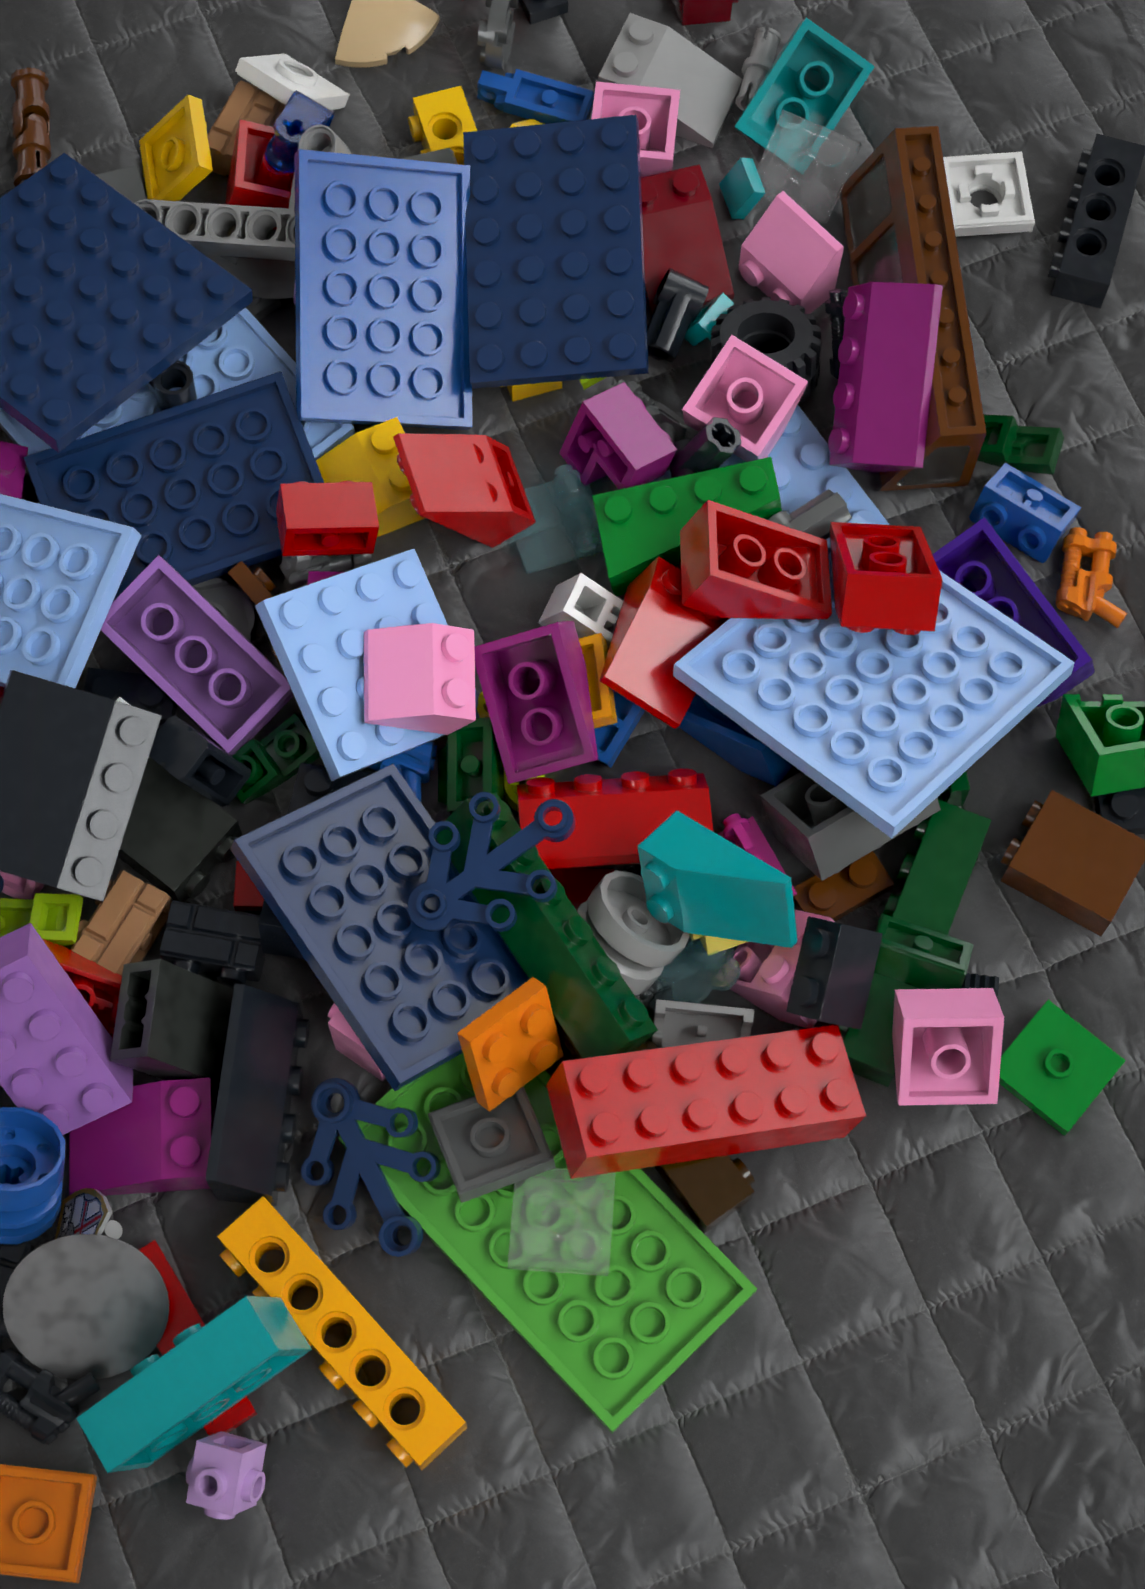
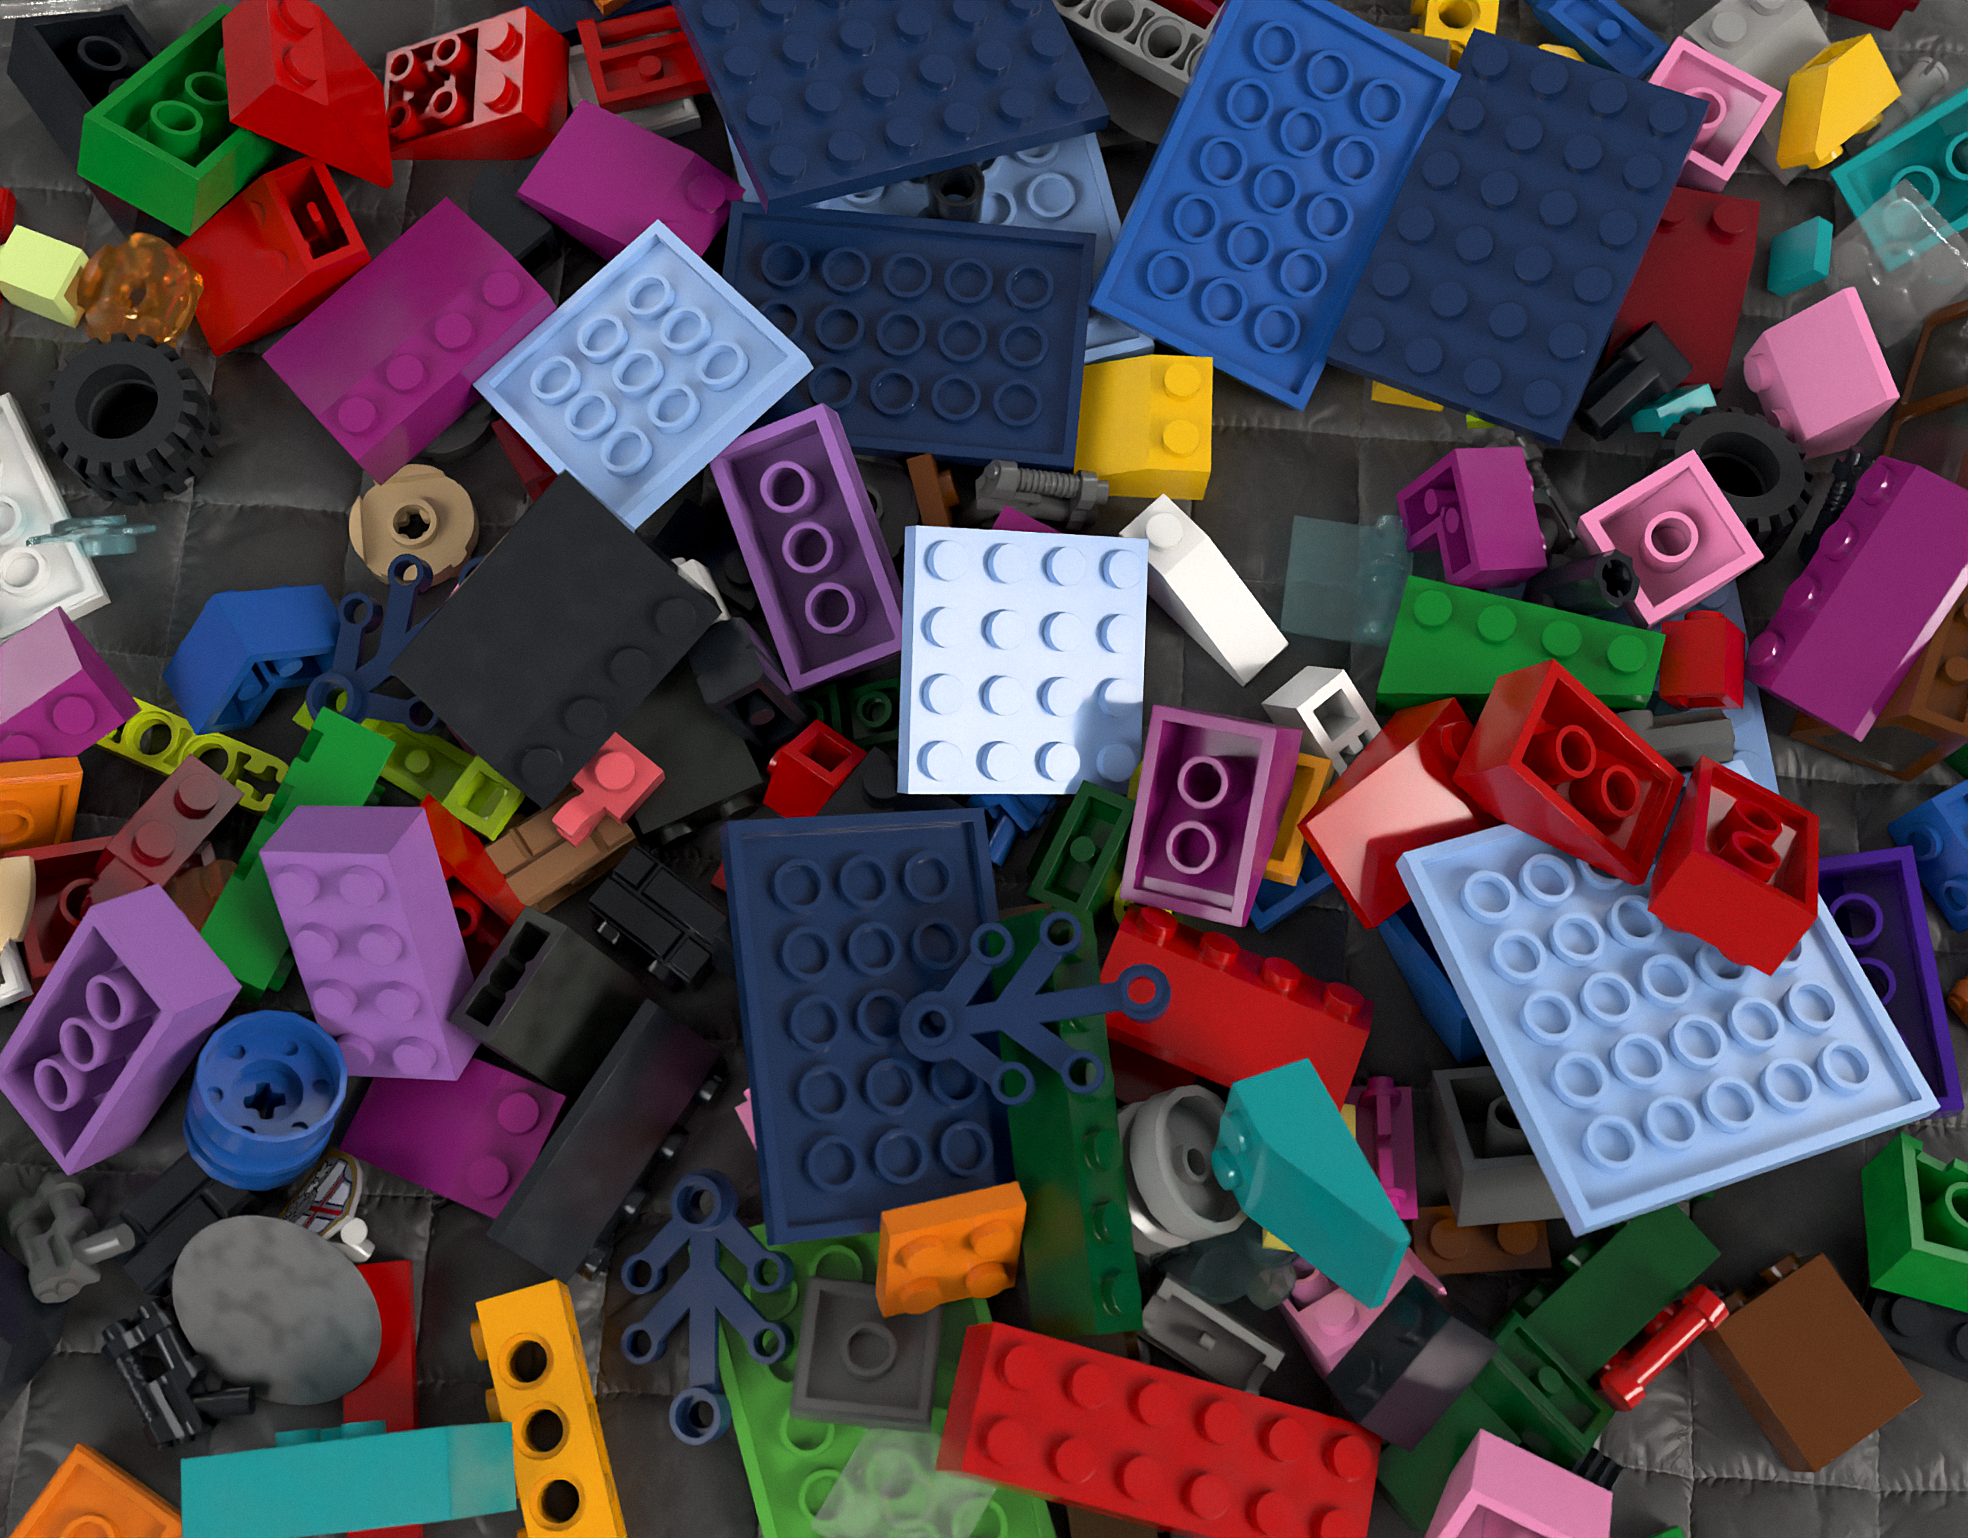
camera: 25 degrees right, 5 degrees up
red brick [276,481,379,556] -> none
bright pink slope [364,623,476,735] -> none
slope [393,433,536,548] -> none
none -> coral plate [551,732,666,848]
none -> red brick [762,719,868,818]
none -> white slope [1118,493,1289,688]
none -> red plate [1588,1284,1729,1412]
none -> red brick [1659,610,1746,712]
none -> yellow slope [1776,33,1902,170]

